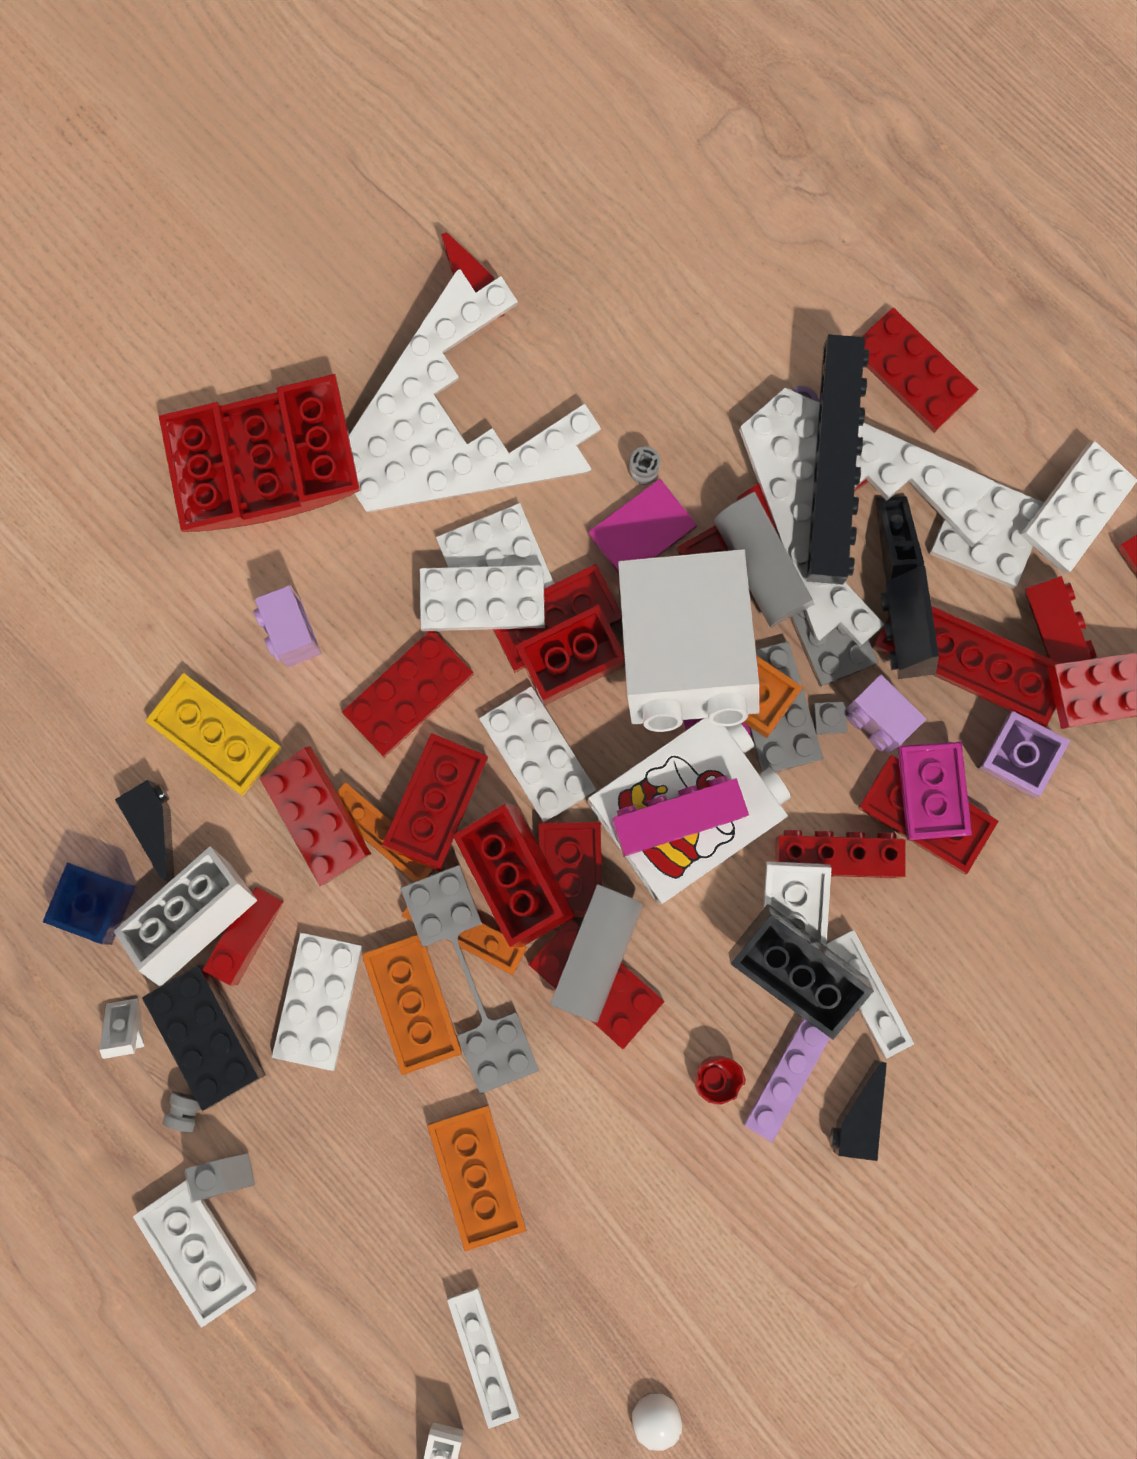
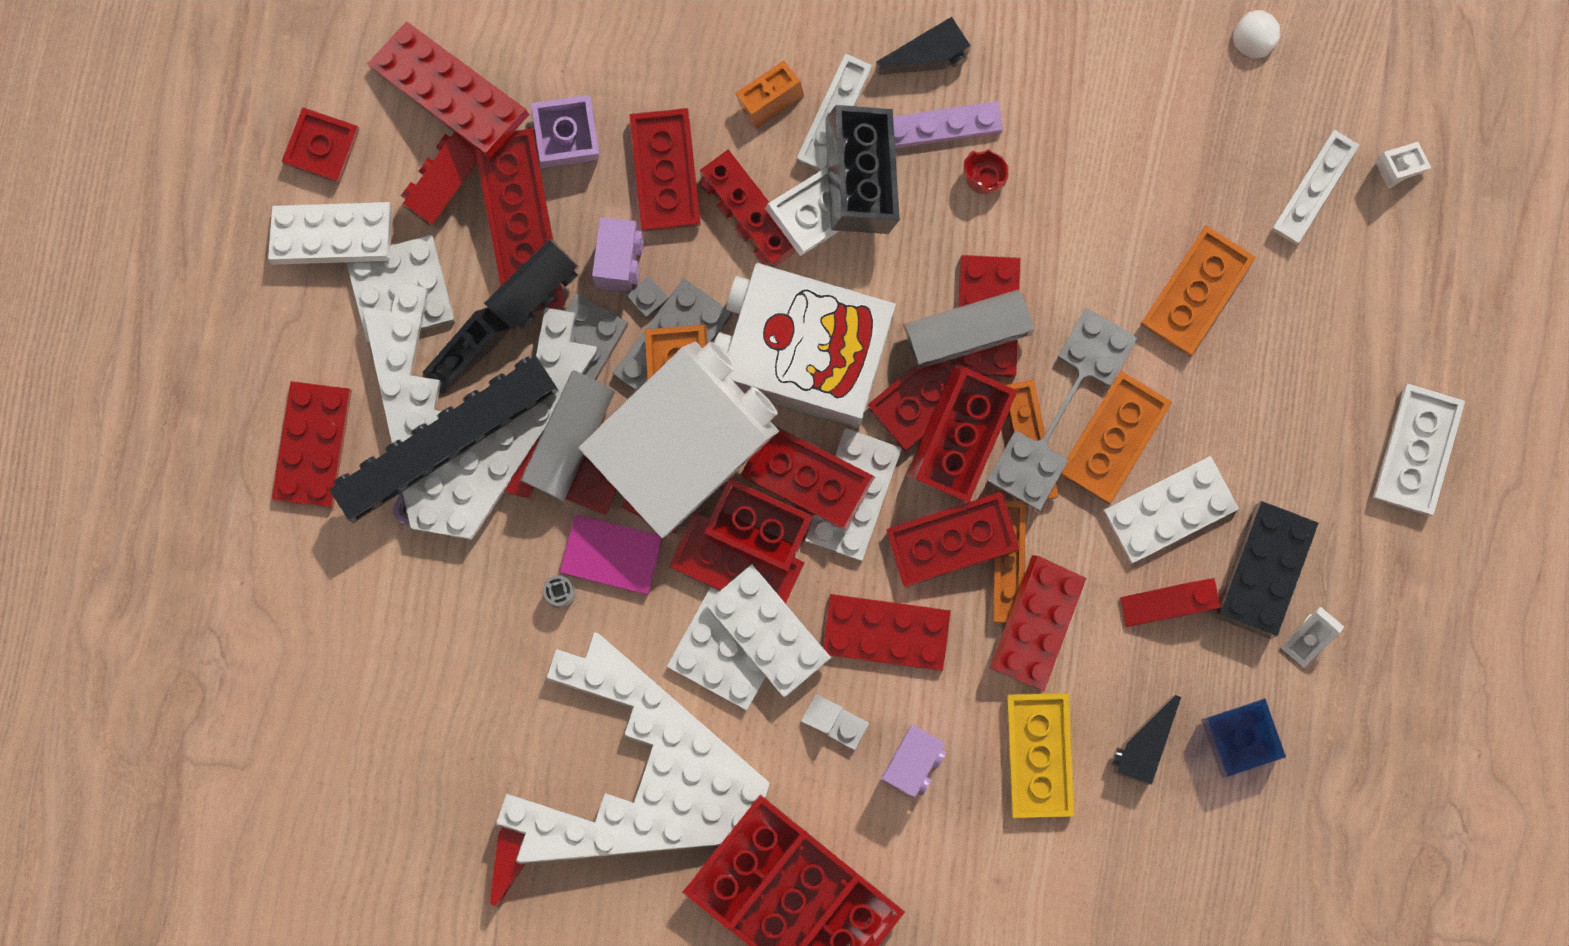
camera: 130 degrees left, 0 degrees up
white brick [114,846,257,987] -> none
light grey wheel [162,1092,200,1132] -> none
light grey slope [184,1153,255,1203] -> none
dark pink brick [612,775,749,857] -> none
dark pink tile [897,742,972,841] -> none
none -> orange hinge [735,60,804,128]
none -> red plate [740,425,875,531]
none -> white slope [801,694,869,750]

